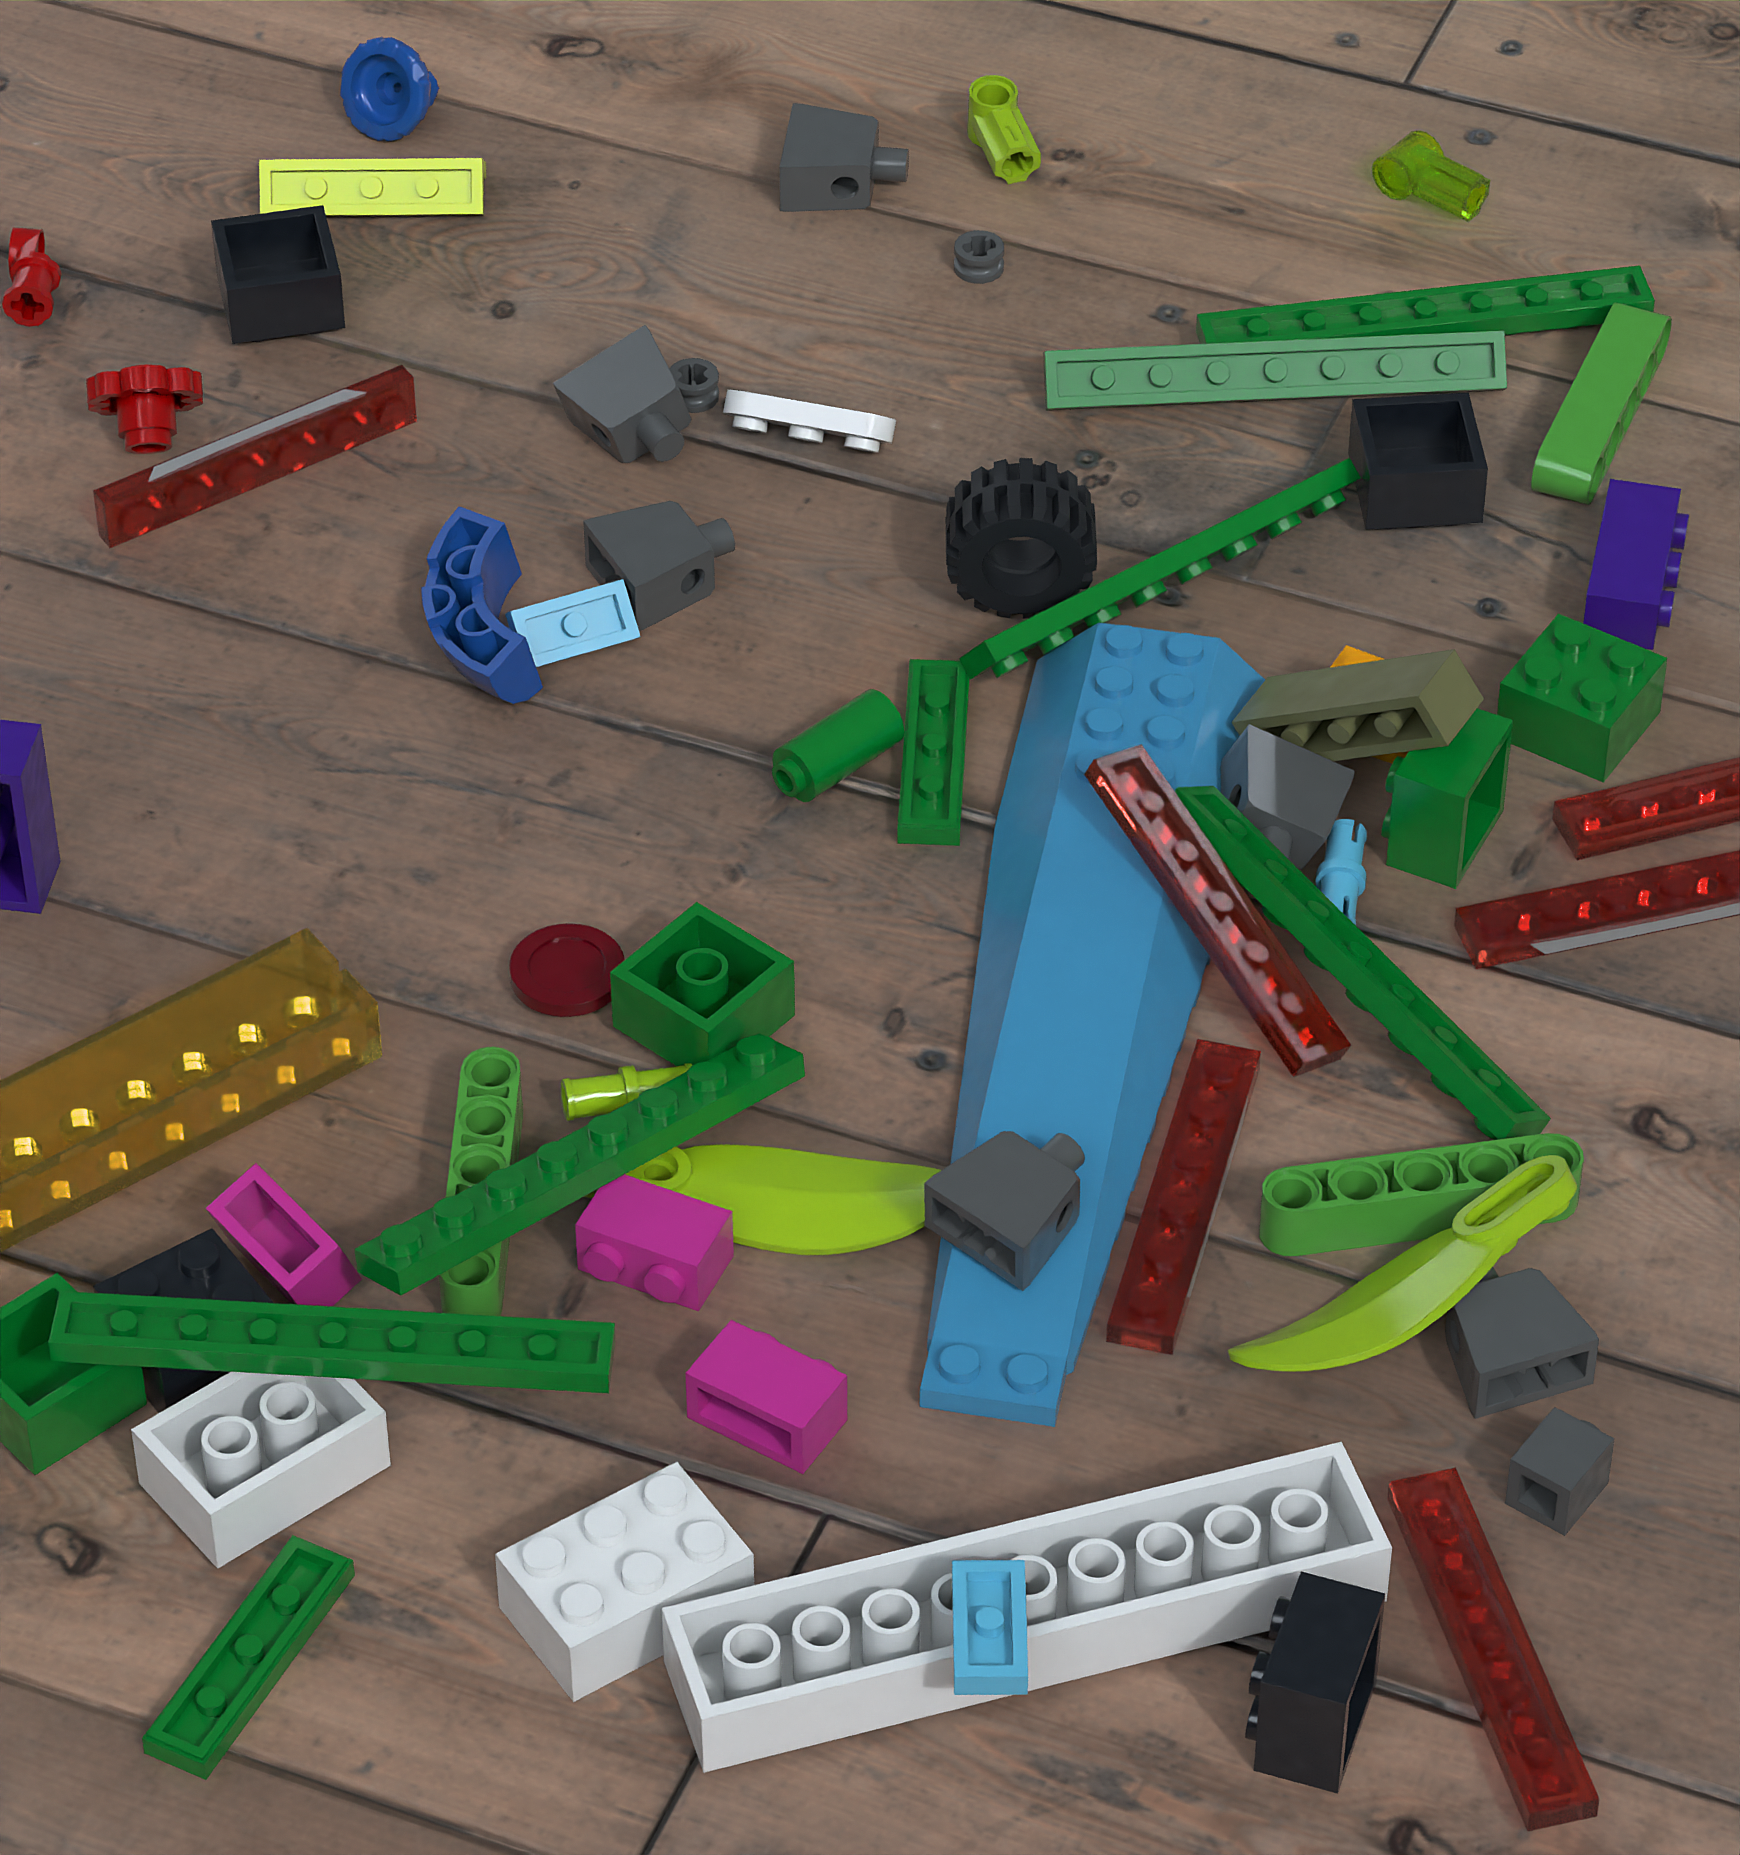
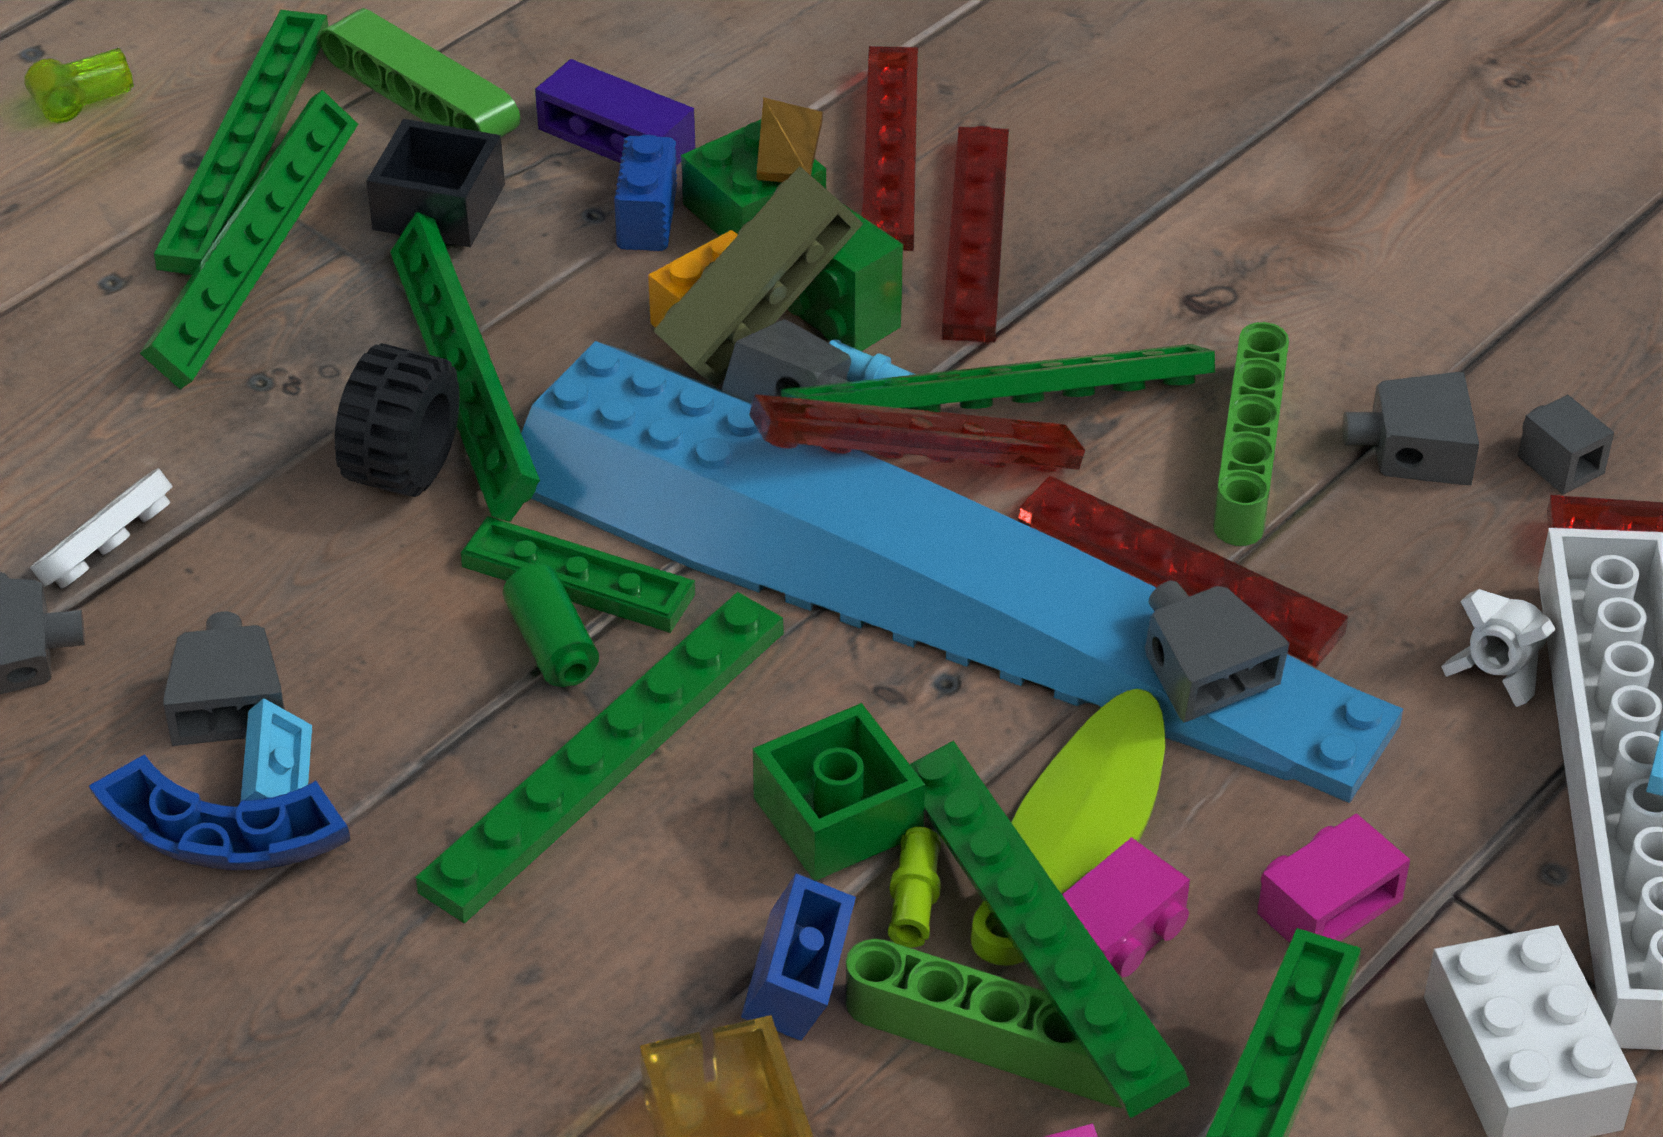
camera: 70 degrees left, 0 degrees up
dark red piece [509,923,625,1017] -> none
lime plant [1228,1155,1577,1372] -> none
none -> green plate [415,592,784,924]
none -> blue brick [614,135,677,251]
none -> blue brick [741,873,856,1041]
none -> pearl gold slope [757,97,823,182]
none -> white brick [1441,589,1555,707]

